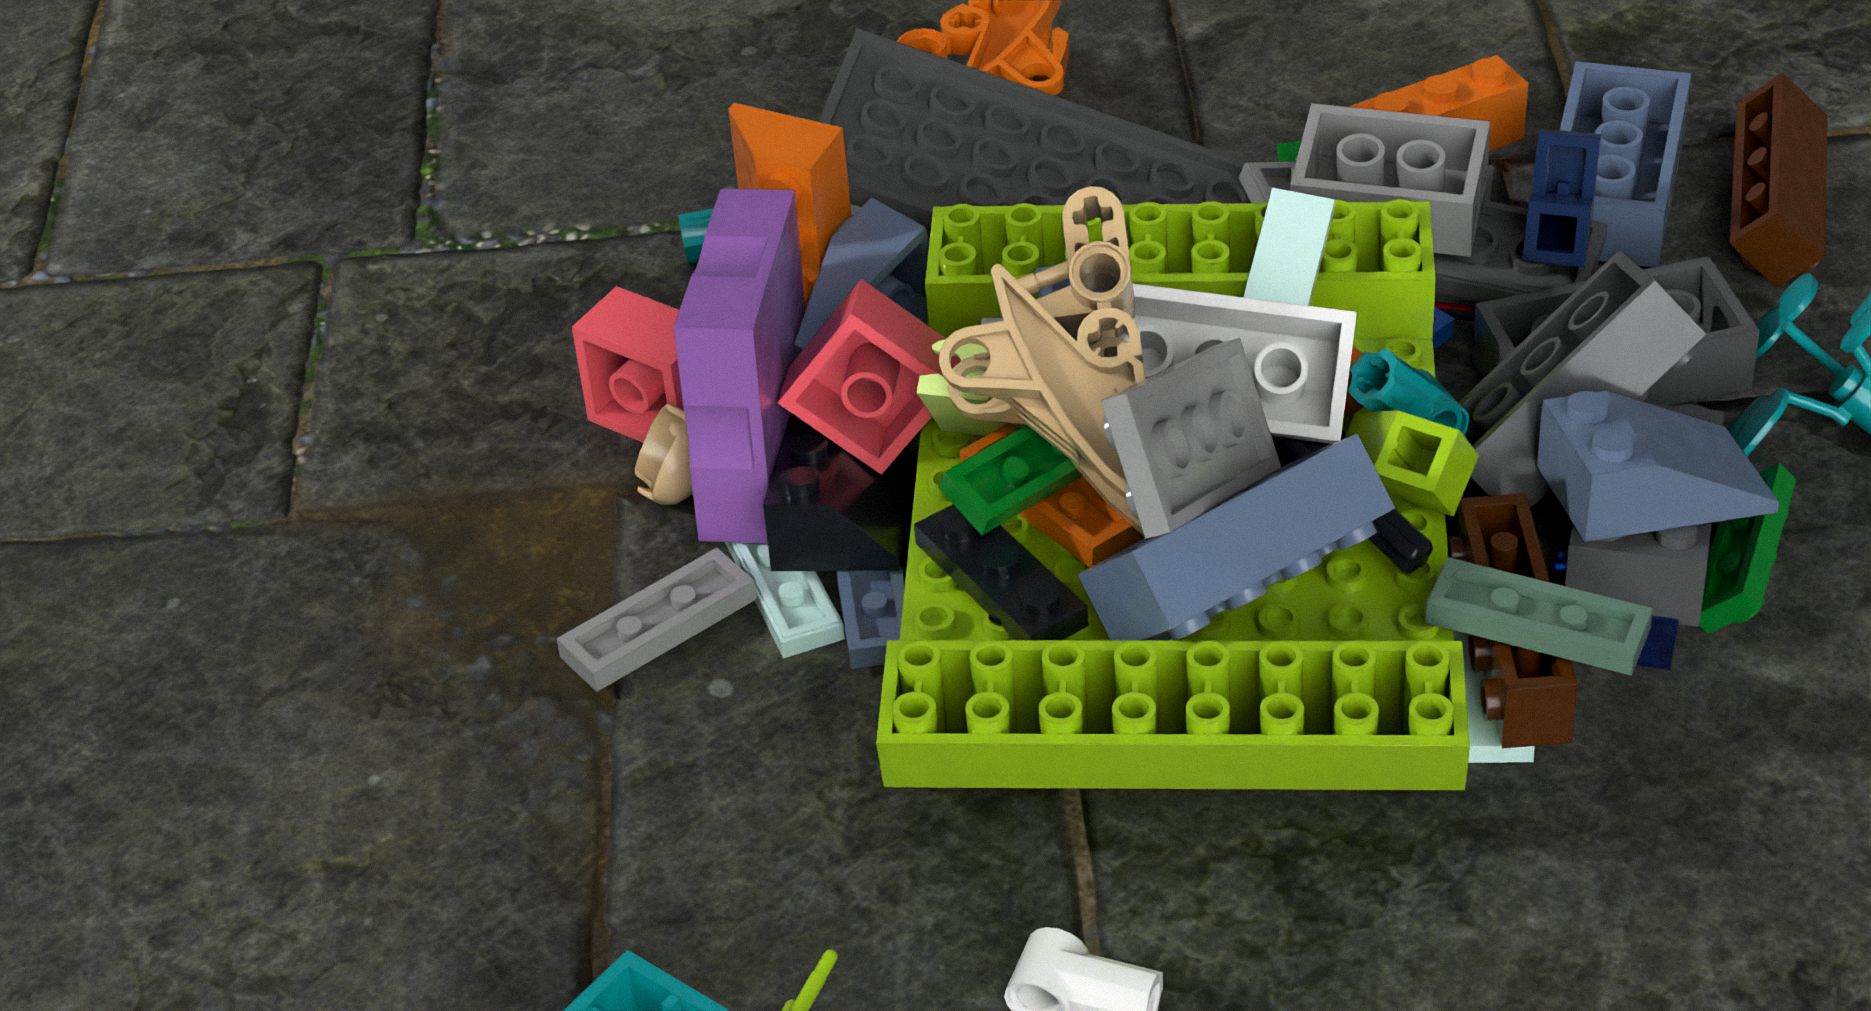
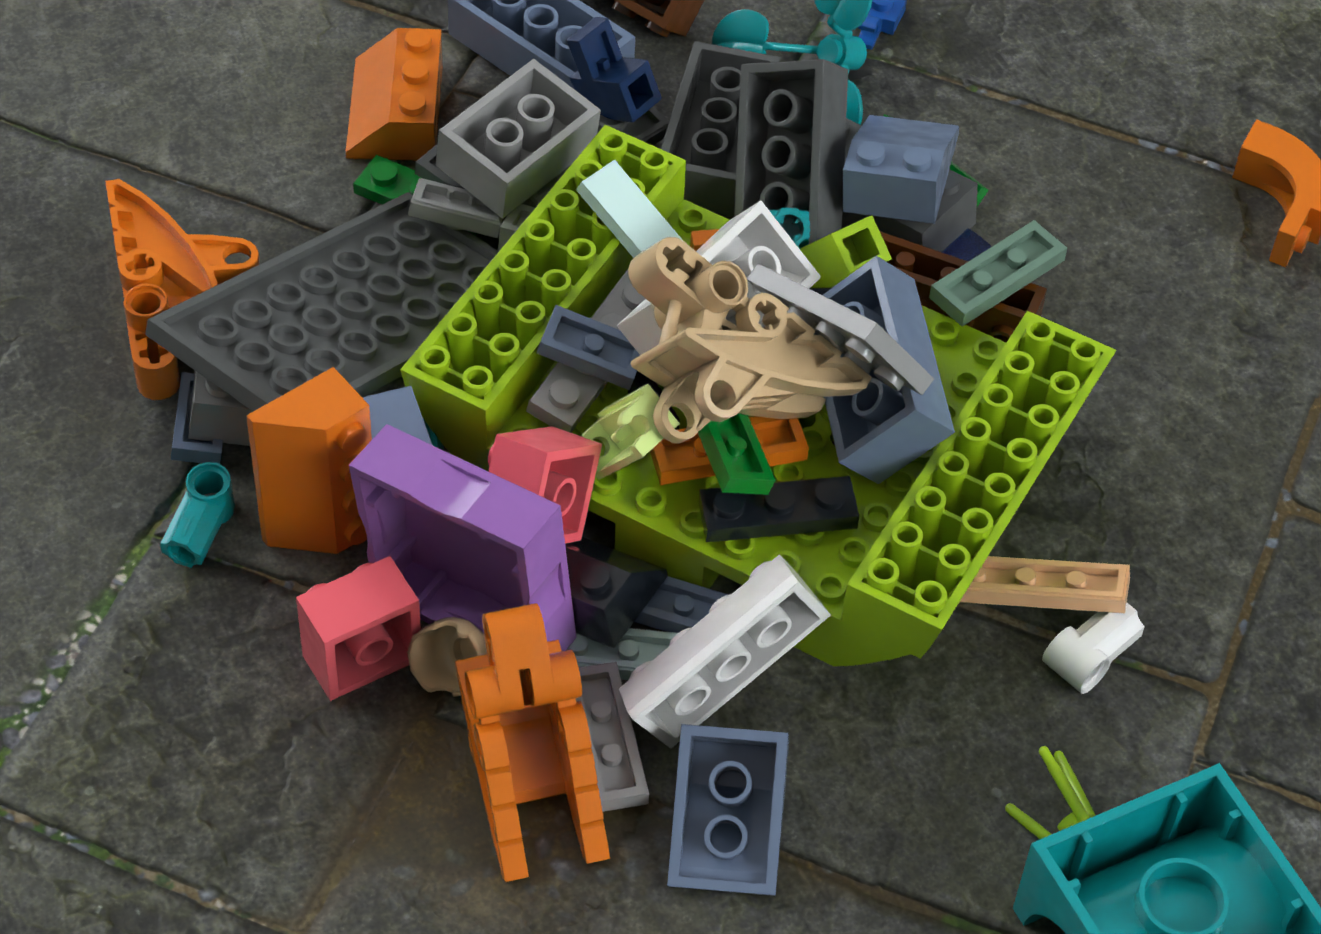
camera: 70 degrees left, 10 degrees up
none -> orange piece [455,603,610,882]
none -> white slope [619,554,831,748]
none -> sand blue slope [667,724,789,896]
none -> light nougat tile [960,556,1130,613]

